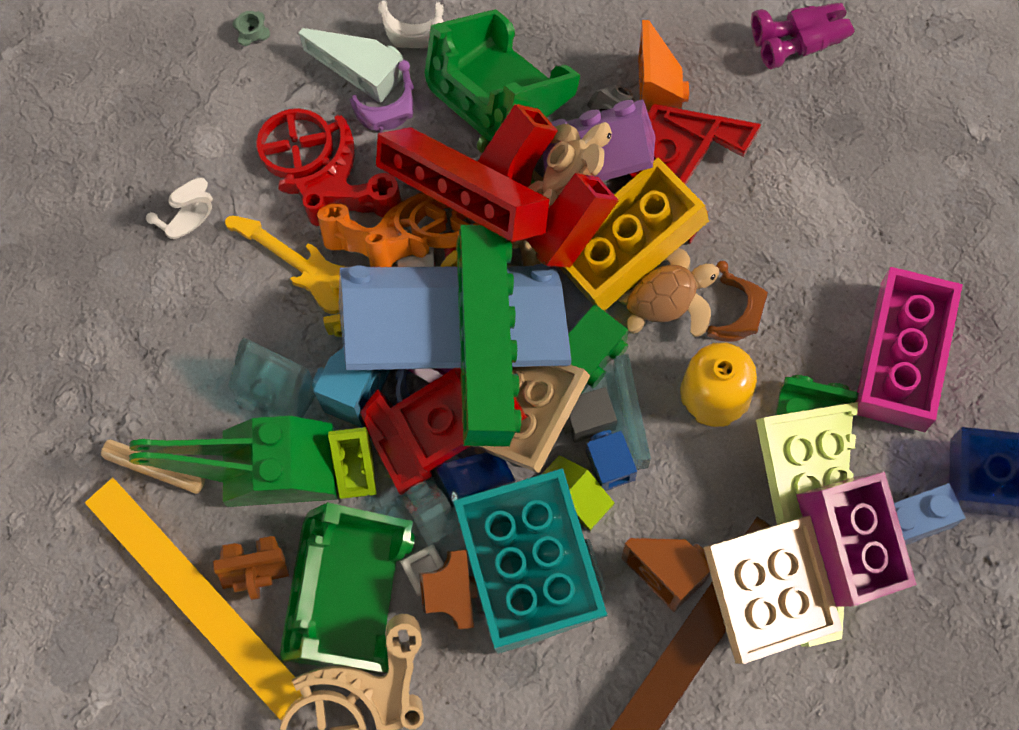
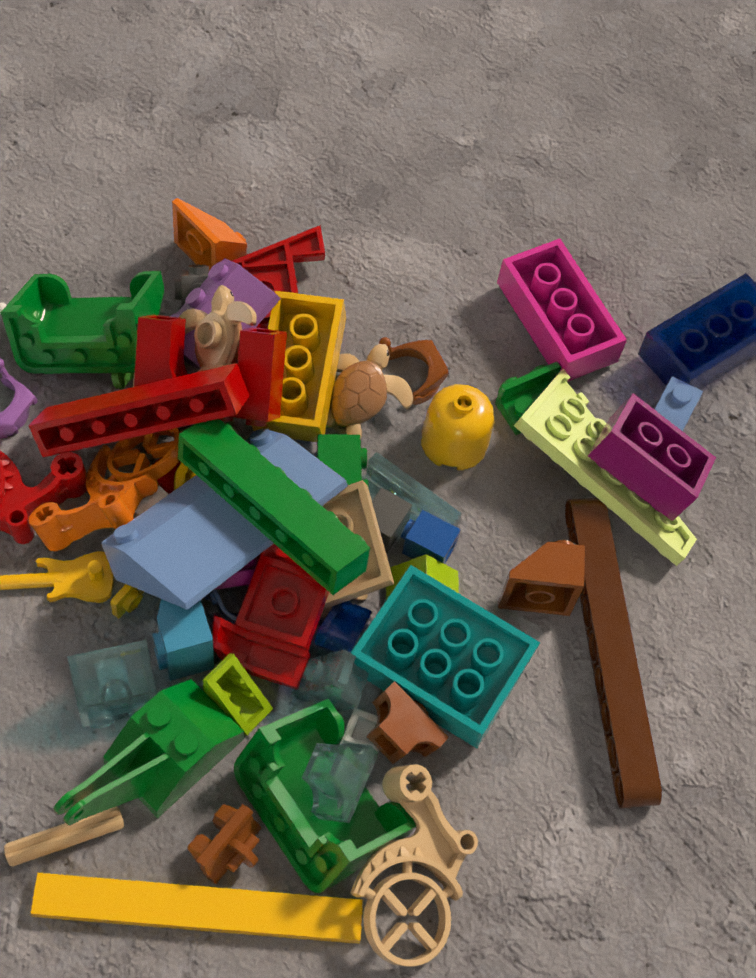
camera: 55 degrees left, 10 degrees down
plate [703,516,842,664] -> none
magenta piece [751,3,855,69] -> none
none -> clear light blue brick [302,742,379,823]

